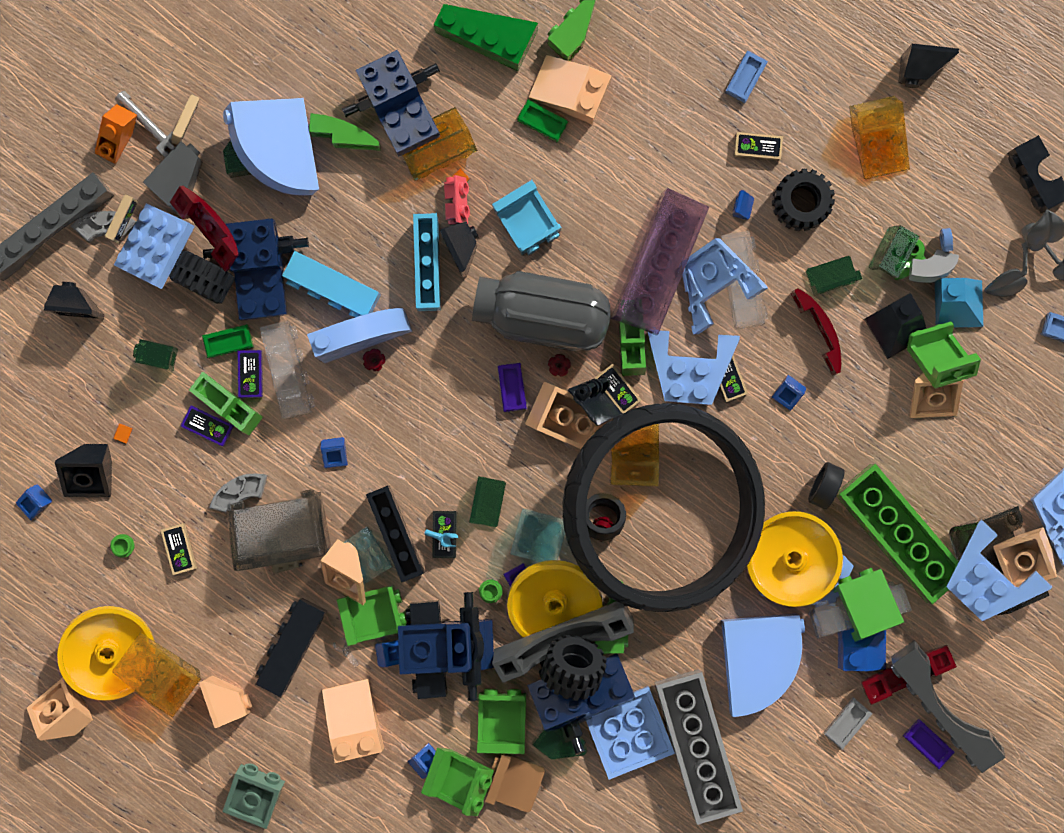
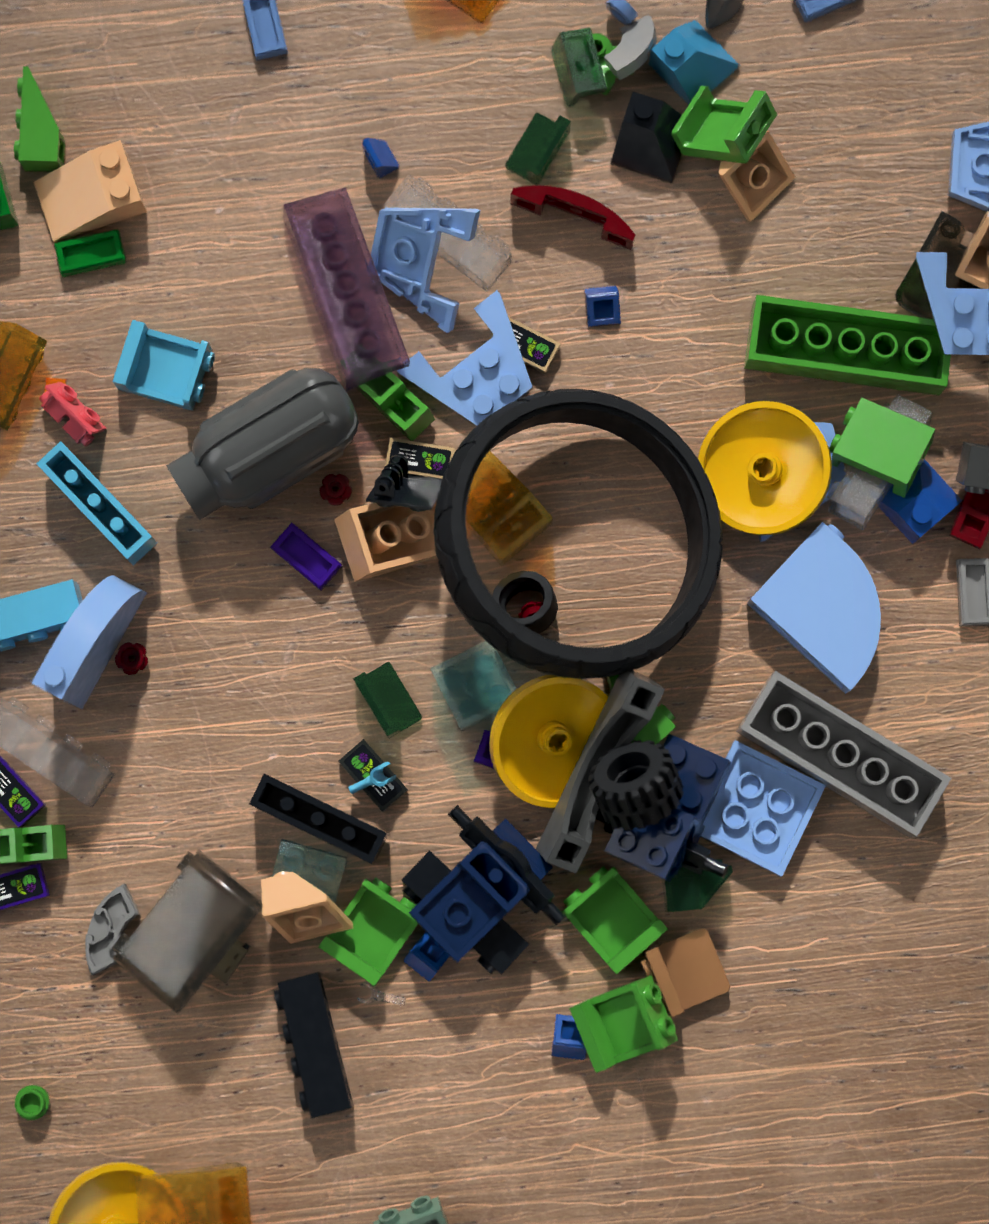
camera: 40 degrees left, 5 degrees down
tile [161,523,197,575] -> none
light nougat slope [199,676,252,728] -> none
blue slope [321,437,348,468] -> none
light nougat slope [322,679,384,763] -> none
black slope [440,222,479,278] -> none
bright green plate [479,579,502,603] -> none
tile [734,132,783,161] -> none
black tyre [772,169,835,231] -> none
black tyre [808,462,845,509] -> none

